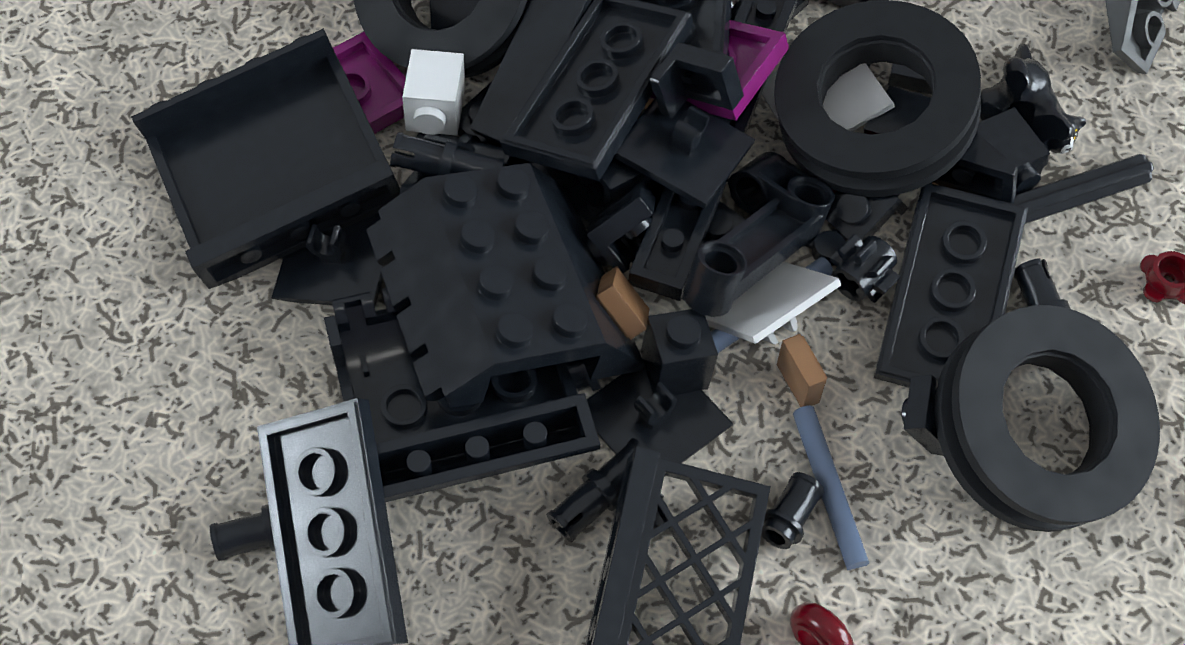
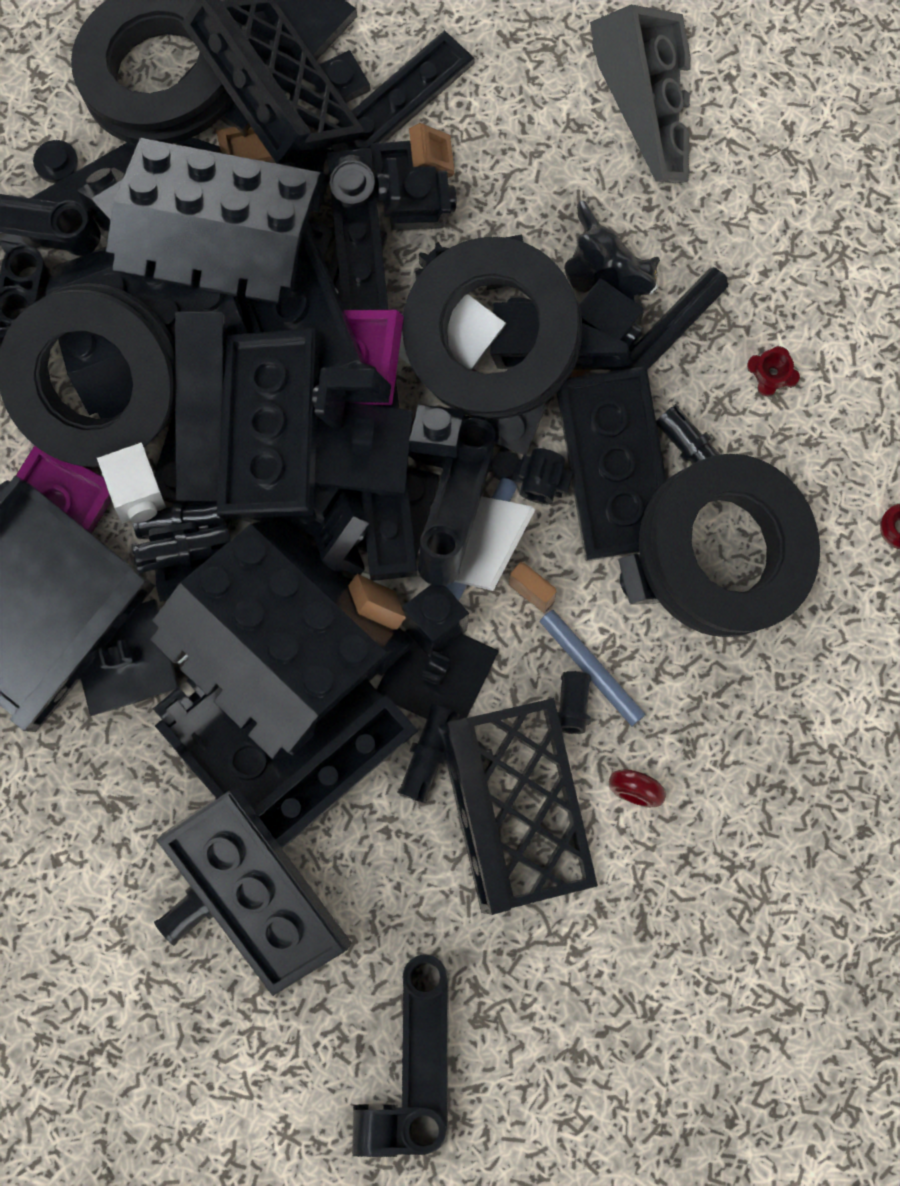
camera: 25 degrees left, 15 degrees up
none -> black plate [409,404,464,458]

